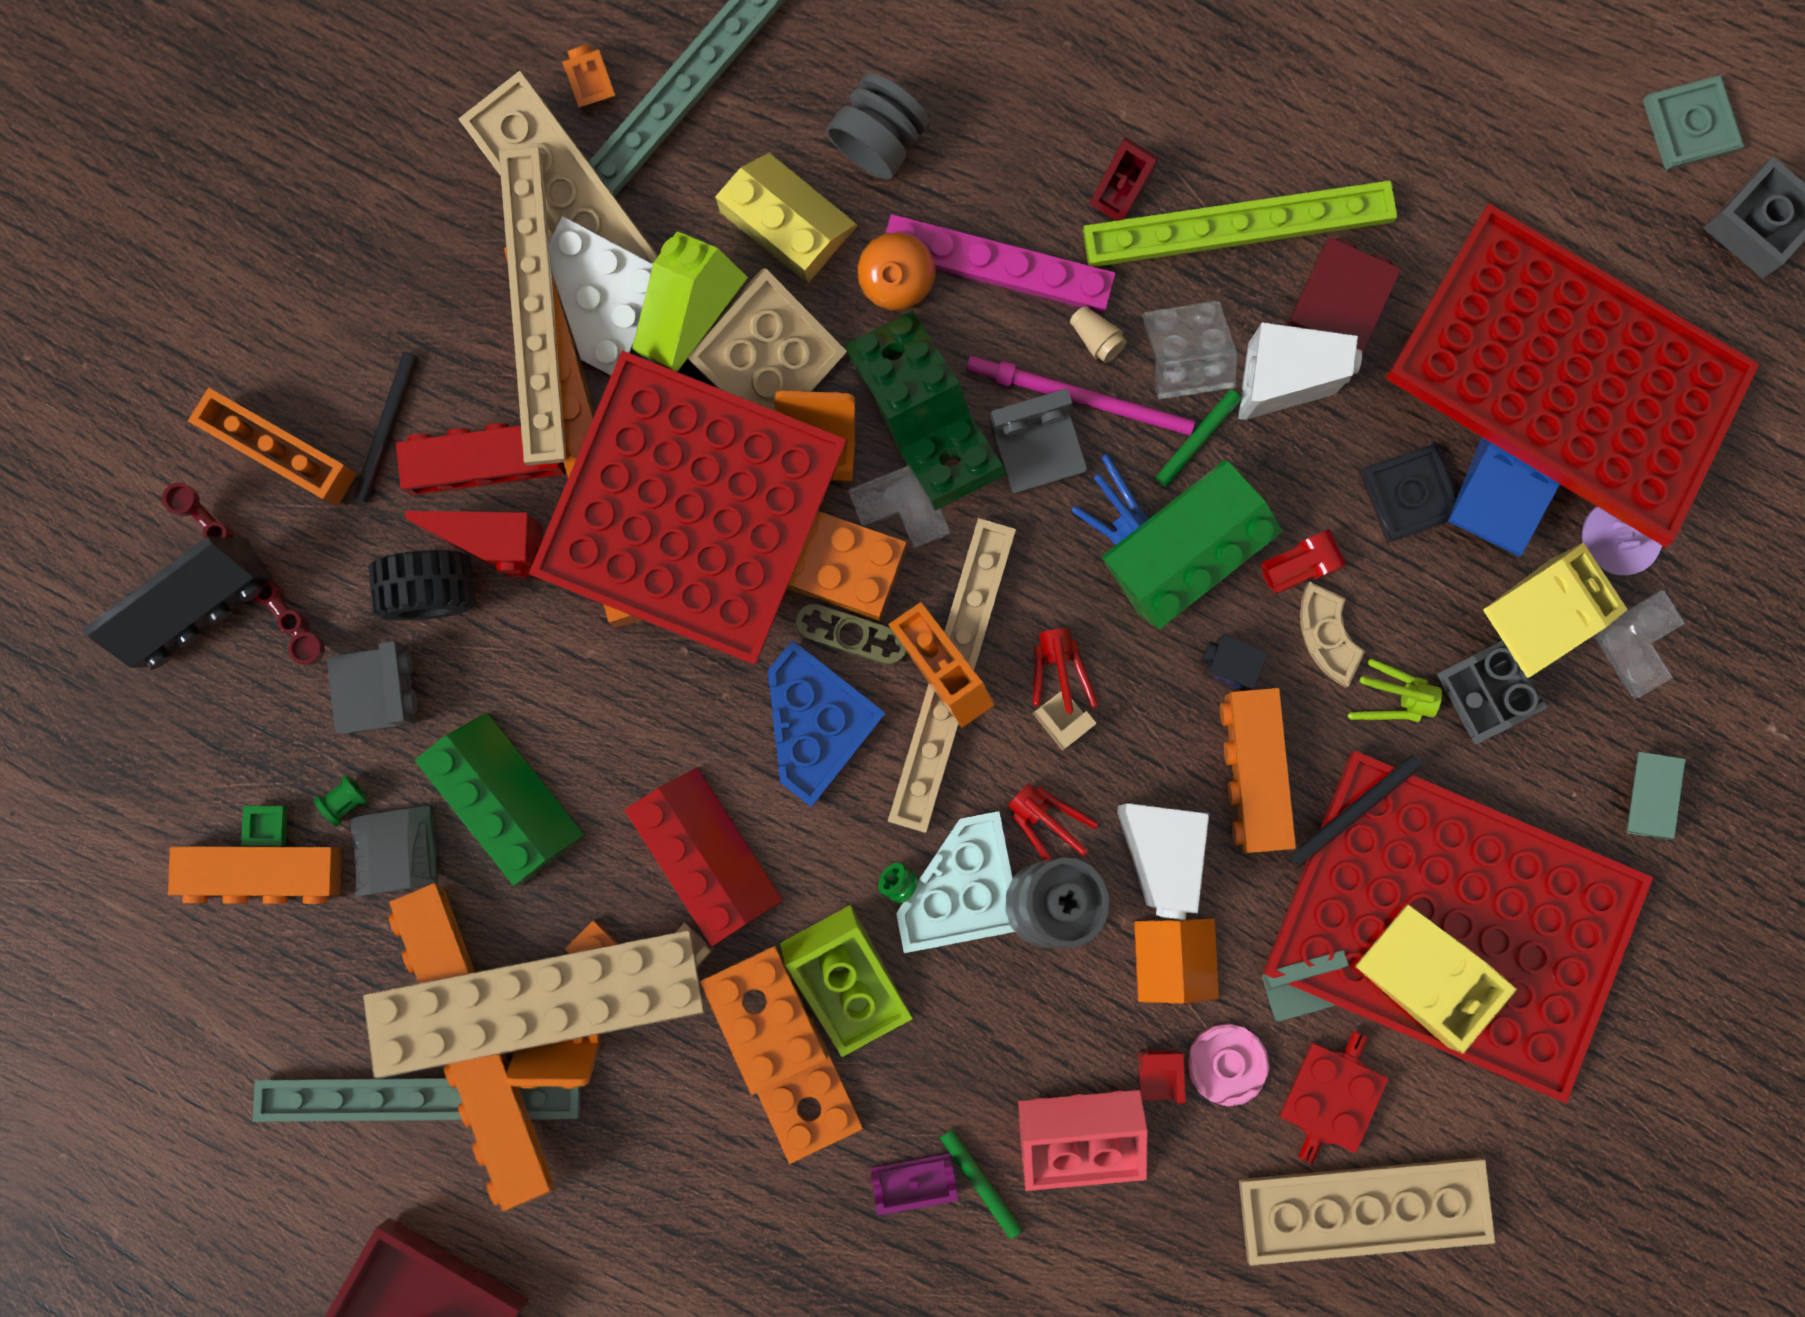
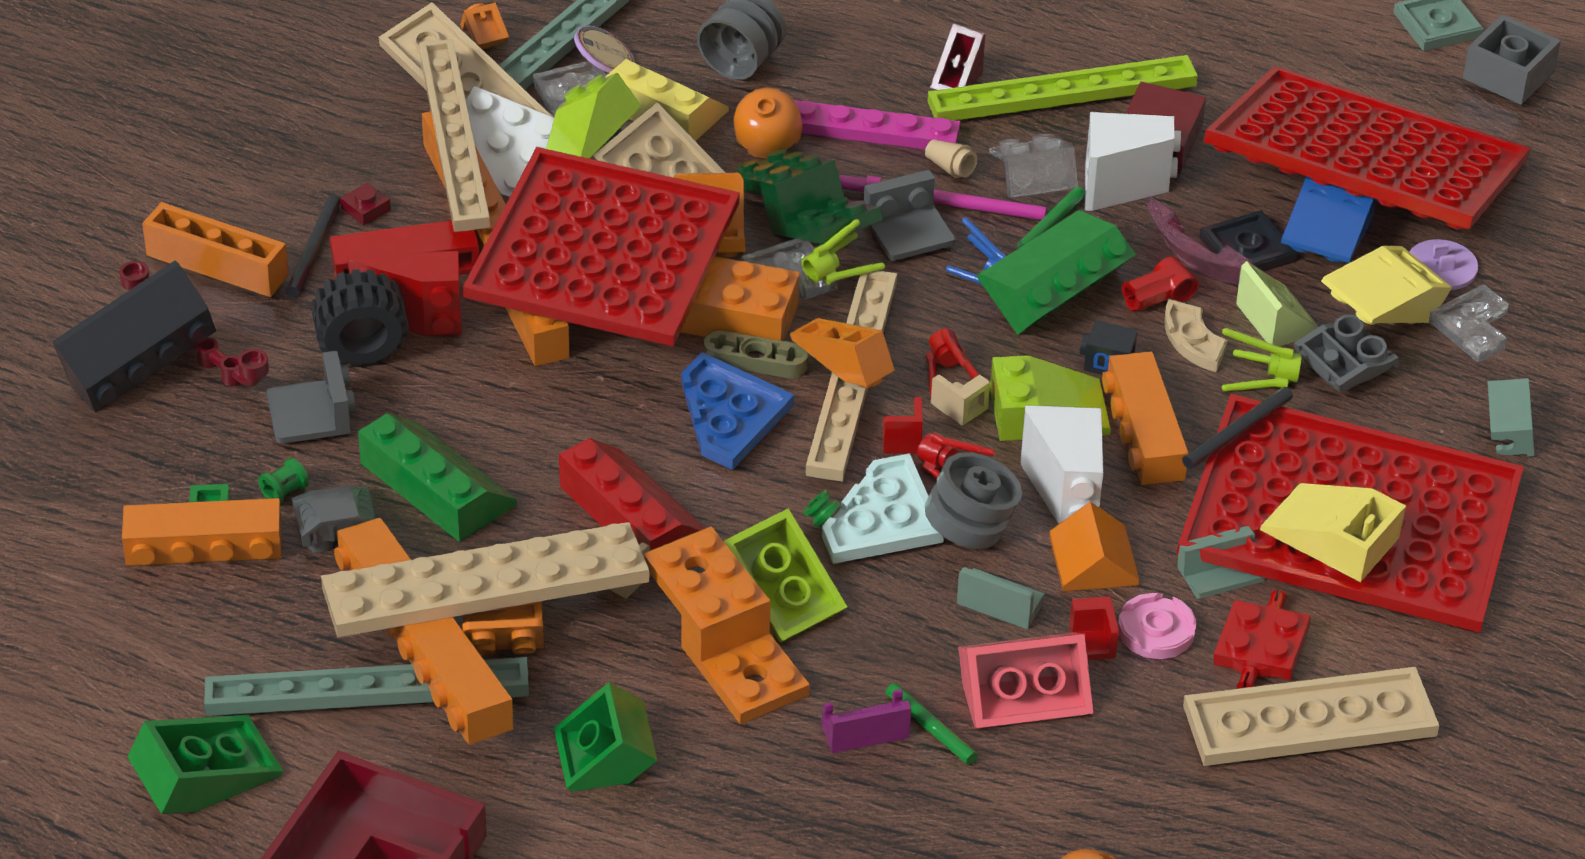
camera: 10 degrees left, 40 degrees down
none -> green slope [127,715,283,814]
none -> dark red plate [340,182,391,225]
none -> clear plate [533,61,606,117]
none -> green slope [554,682,658,792]
none -> piece [574,25,635,73]
none -> lime plant [801,219,885,285]
none -> red panel [882,397,923,454]
none -> sand green panel [957,567,1045,629]
none -> lime slope [990,356,1111,441]
none -> clear pink slope [1146,197,1253,285]
none -> yellowish green slope [1236,261,1319,346]

